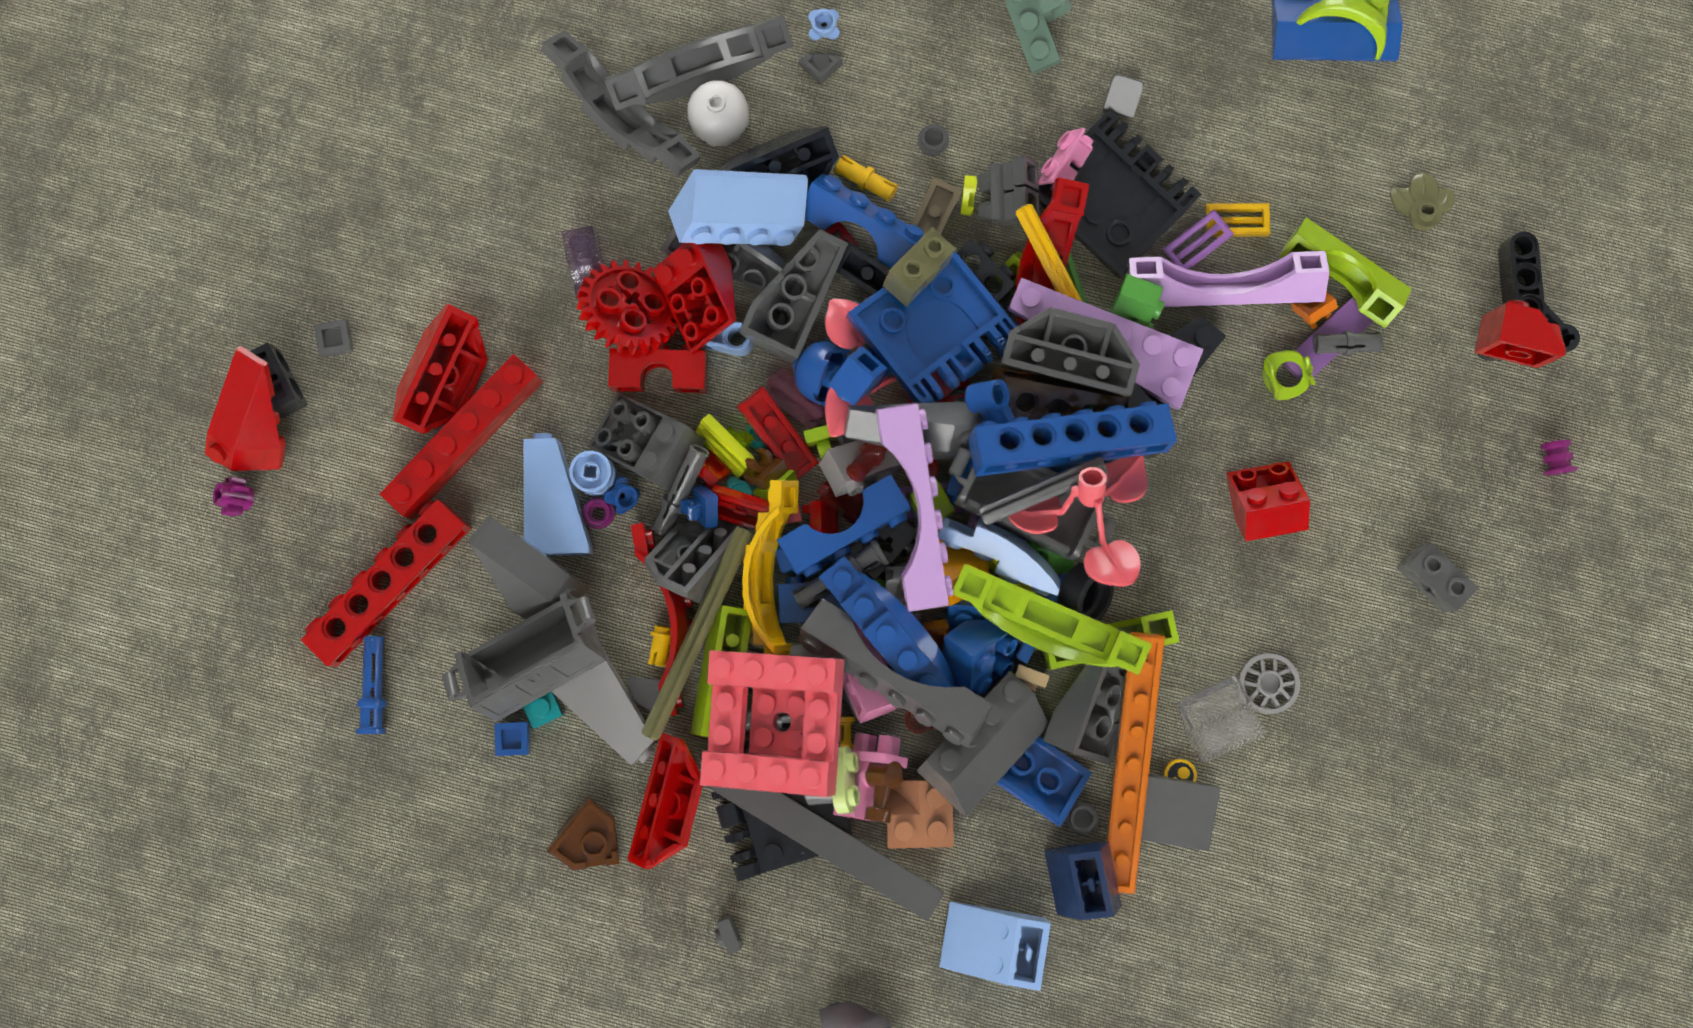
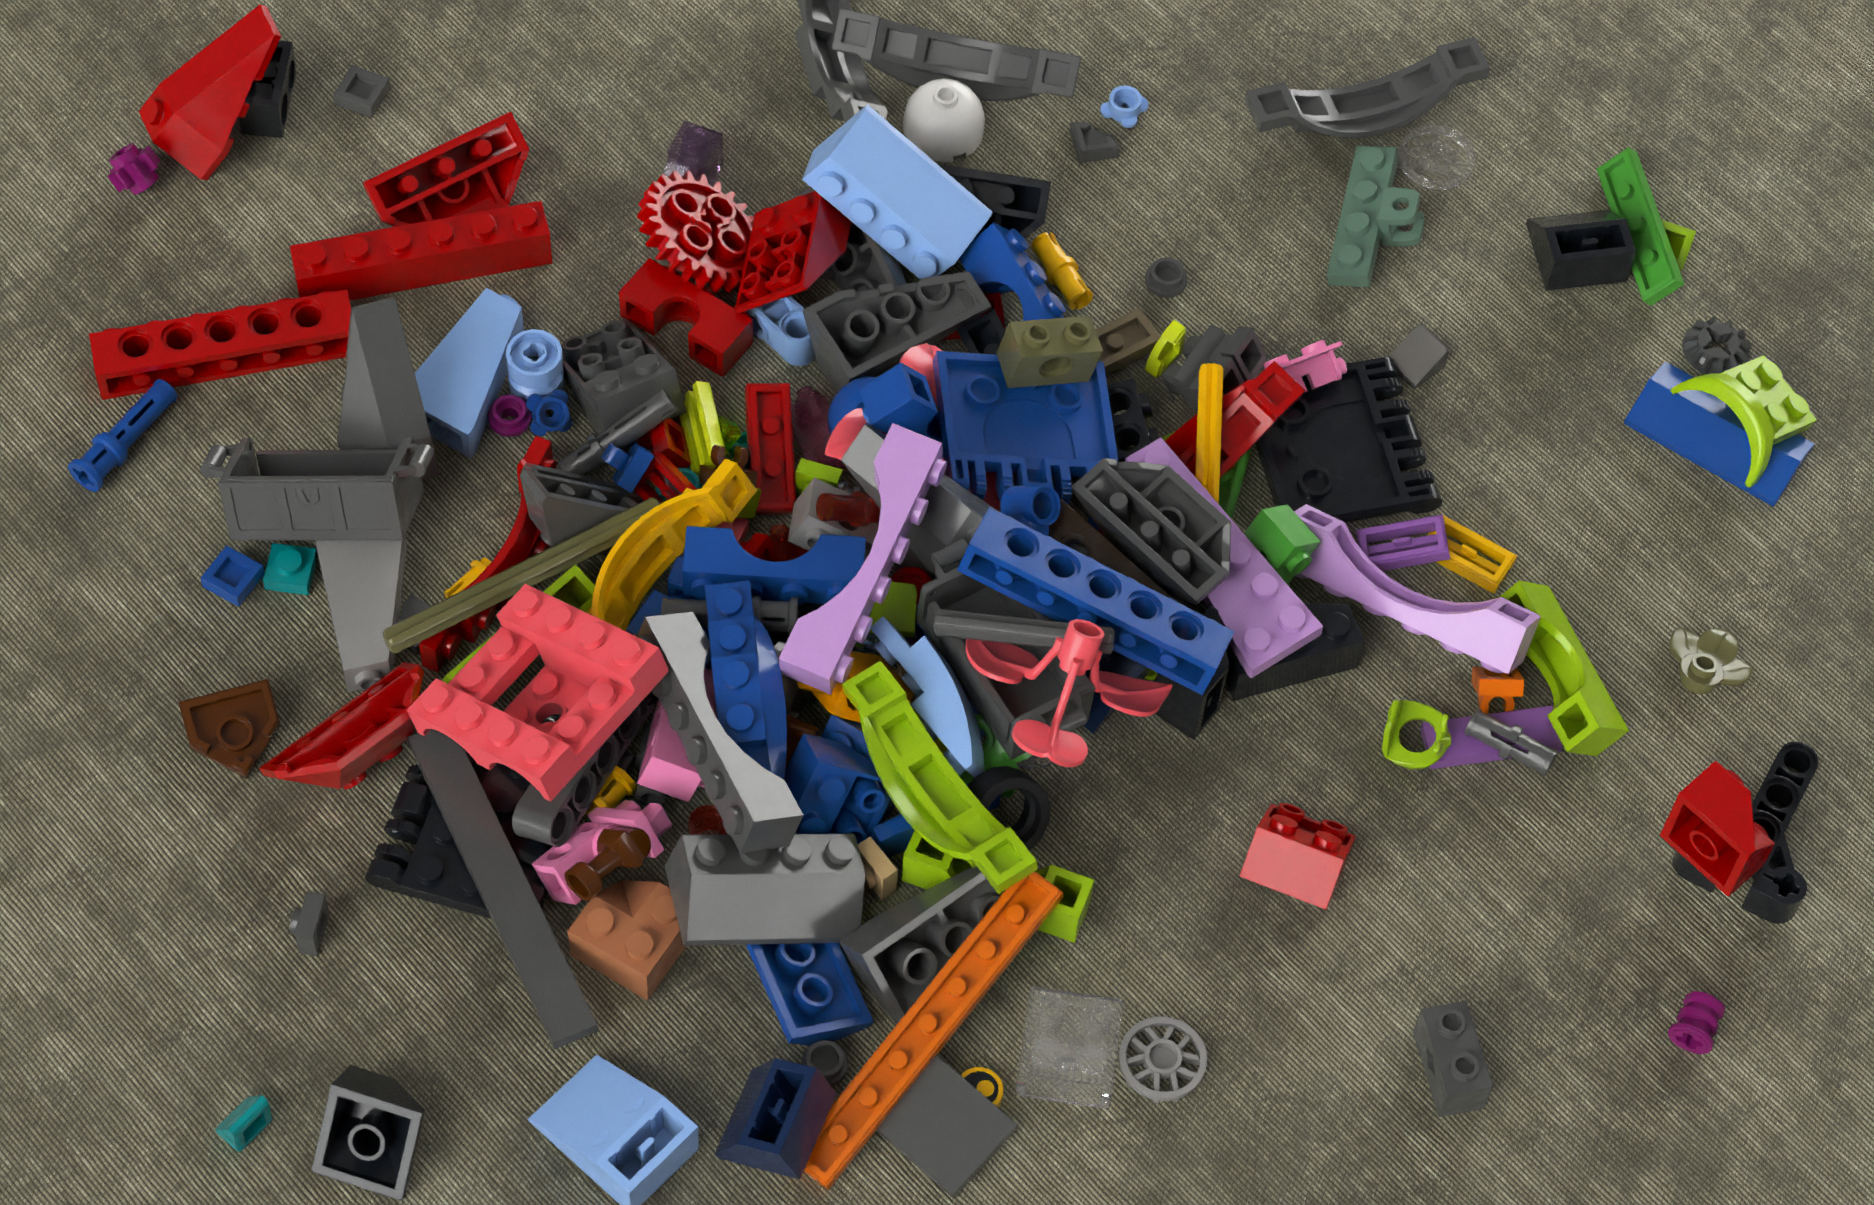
camera: 25 degrees right, 25 degrees down
yellowish green plate [832,746,860,814] -> none

